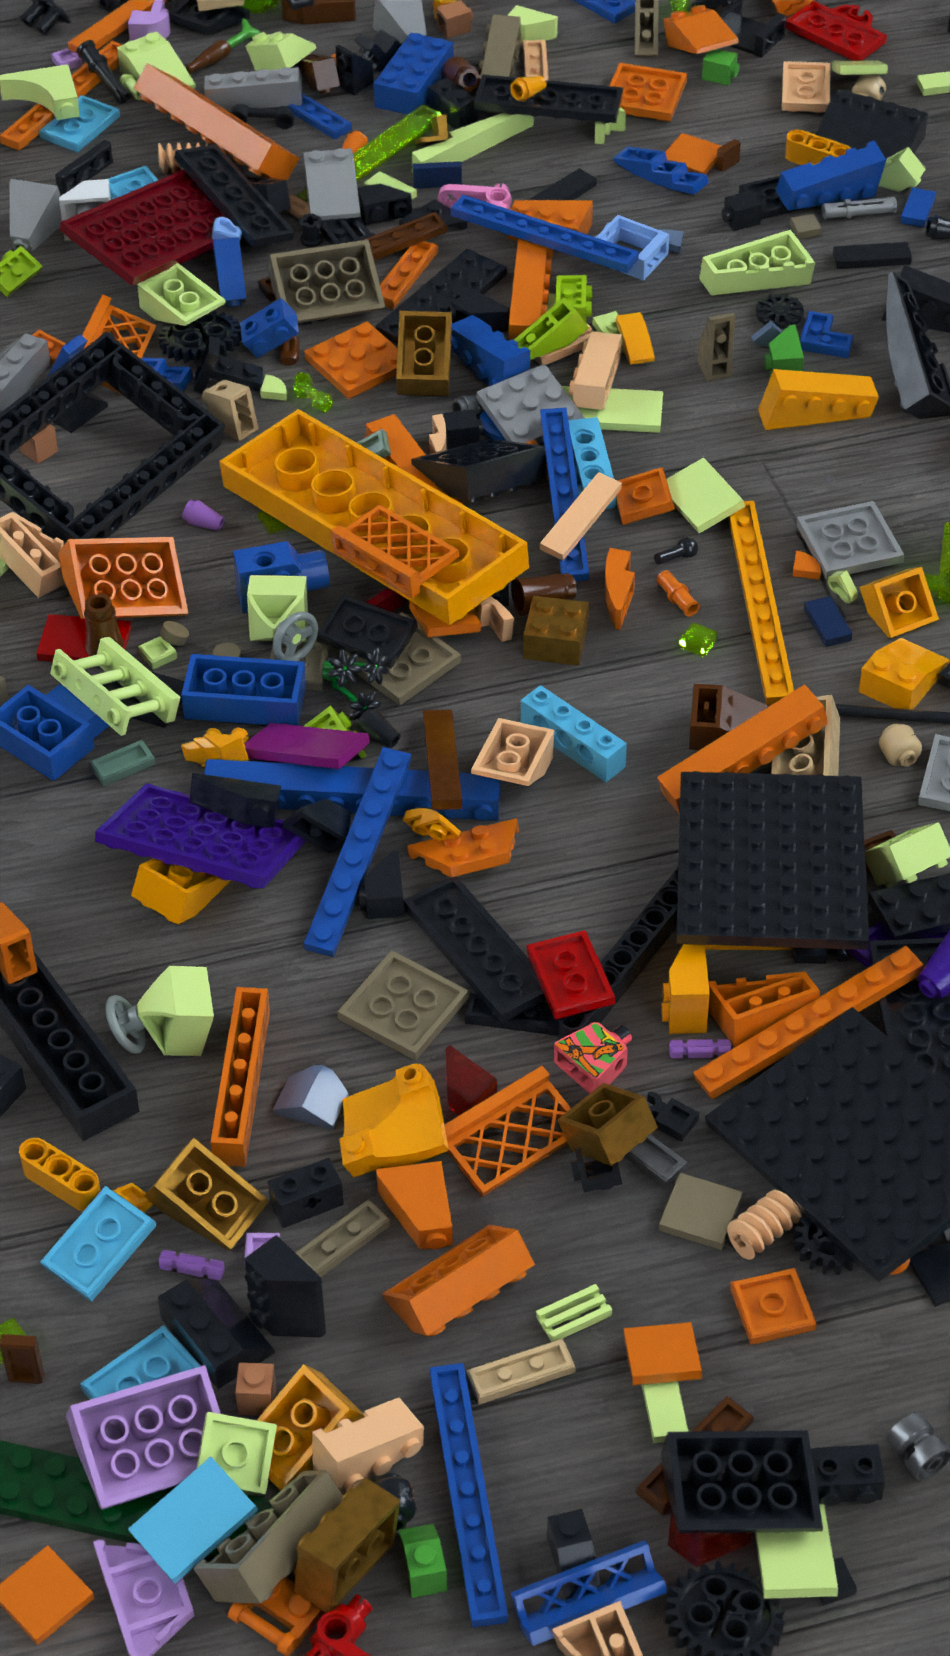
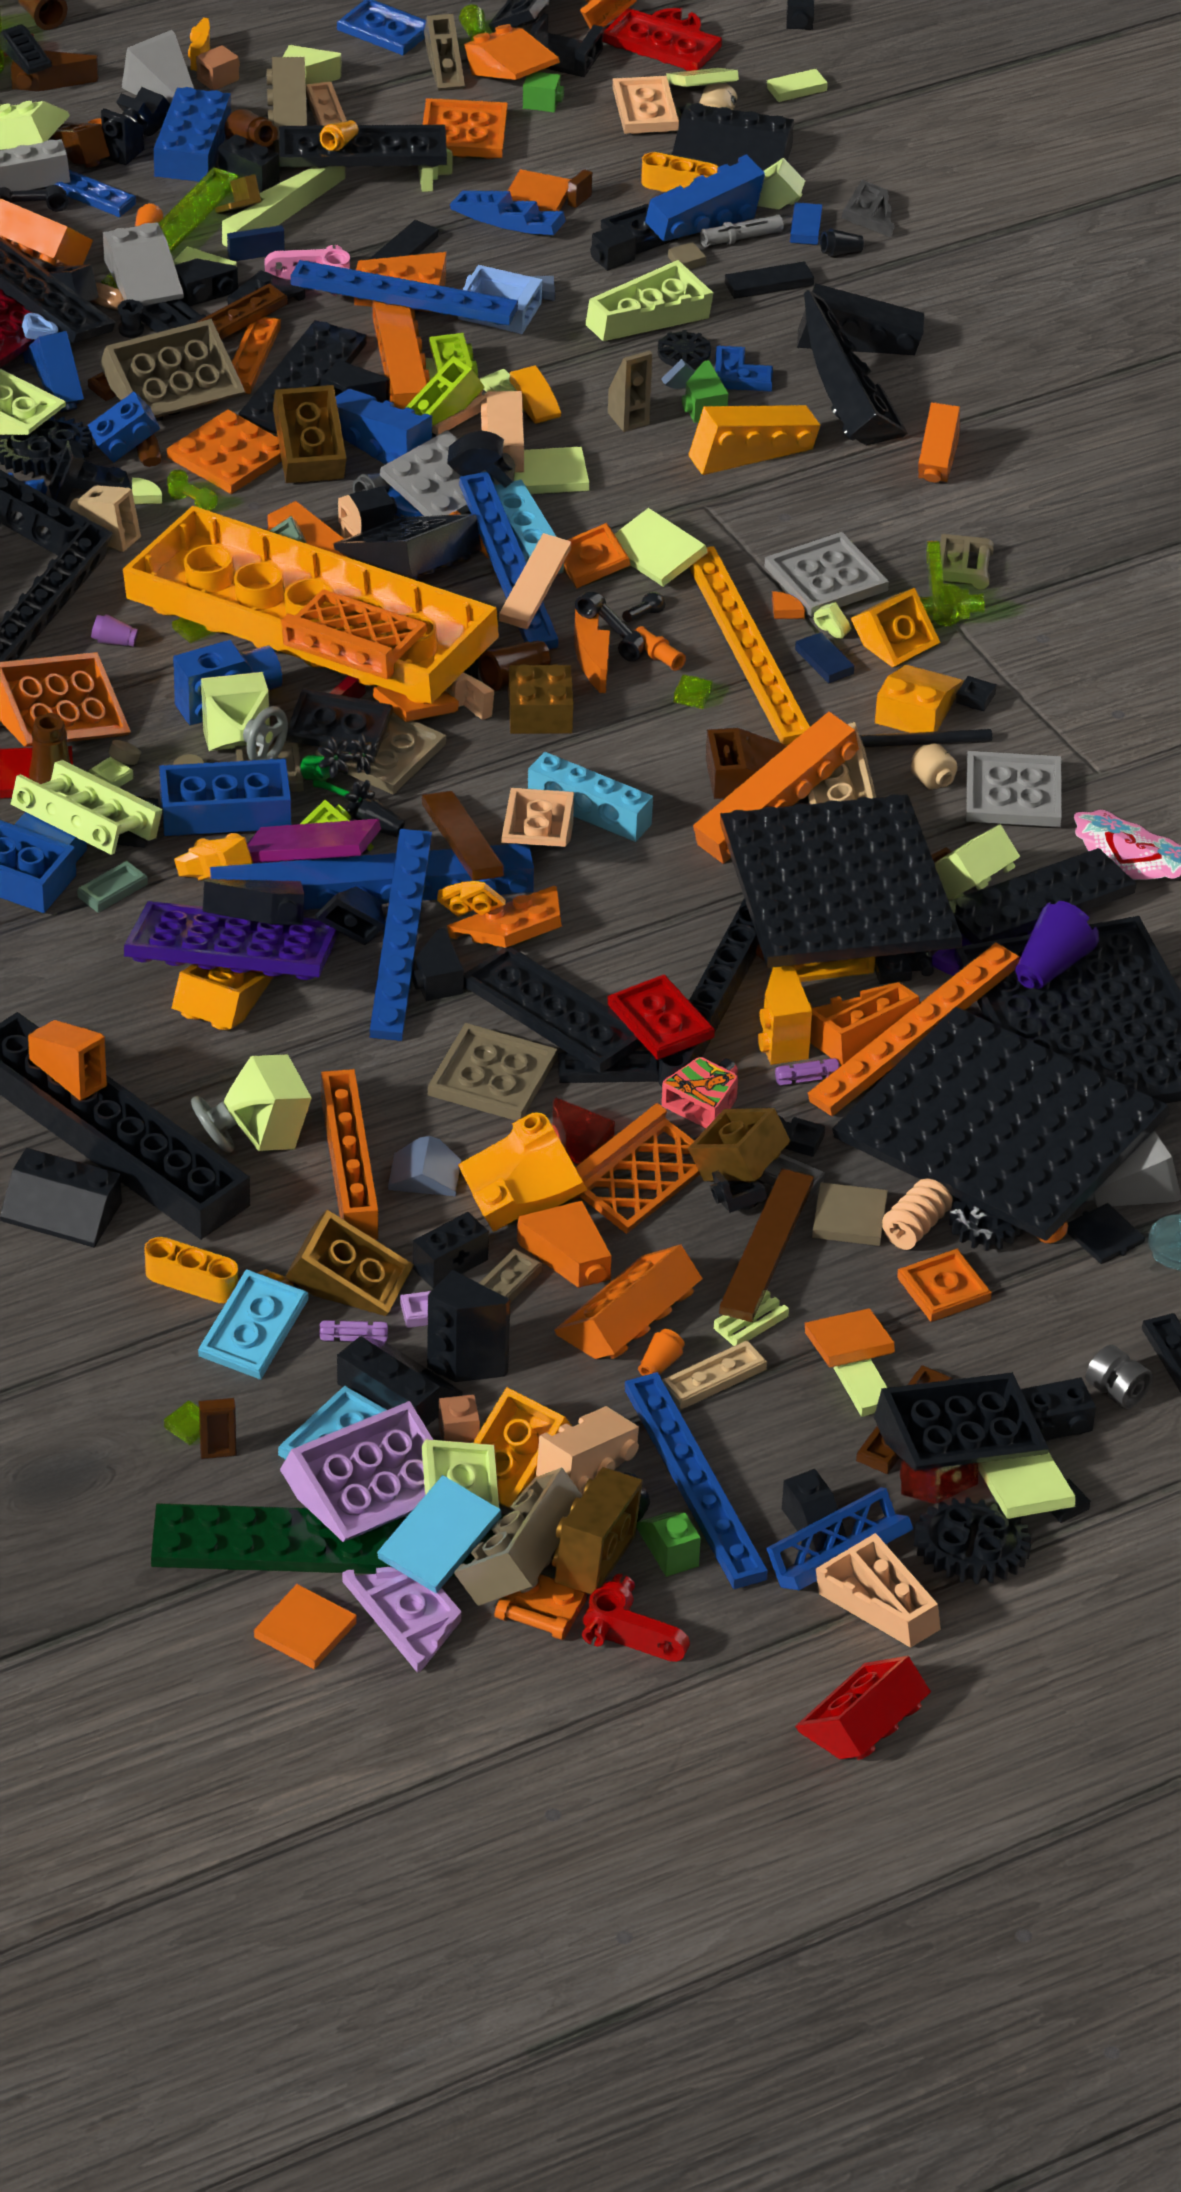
camera: 15 degrees left, 5 degrees down
none -> black brick [447,431,515,488]
none -> black bar [575,592,645,662]
none -> orange cone [638,1329,685,1376]
none -> reddish brown tile [719,1168,814,1322]

